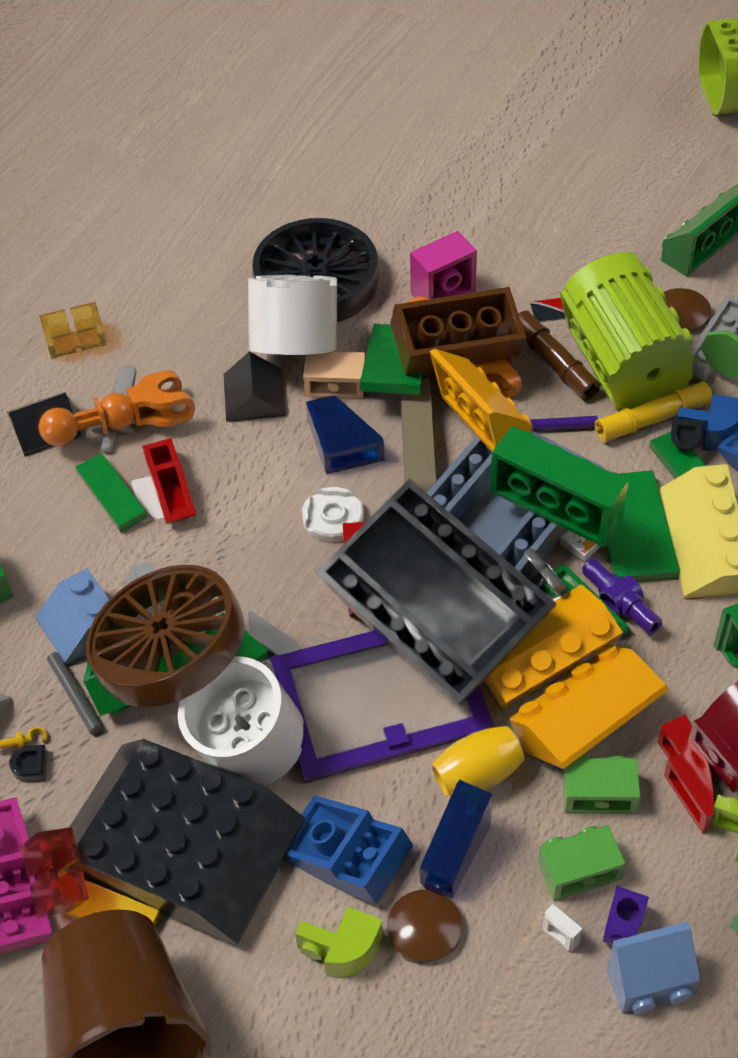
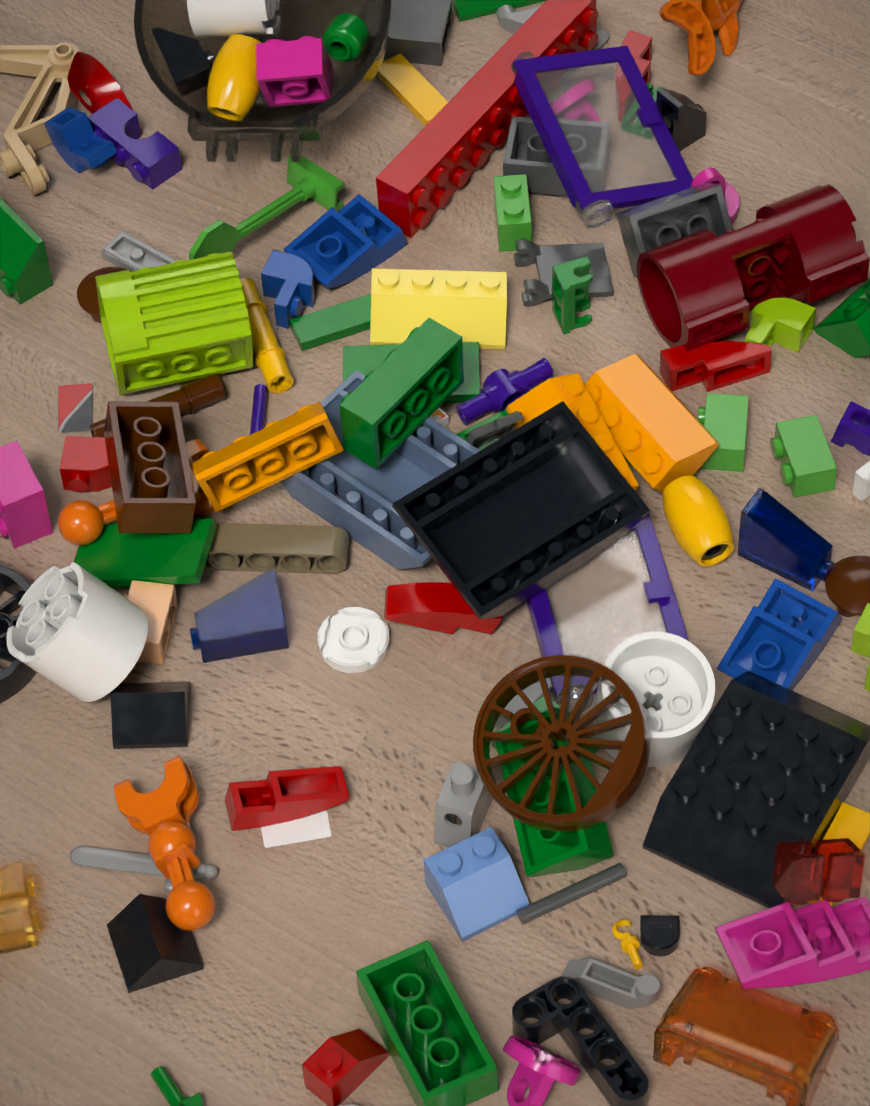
camera: 85 degrees left, 0 degrees up
green tile [75,452,147,533] -> none
black tile [671,419,705,451] -> none

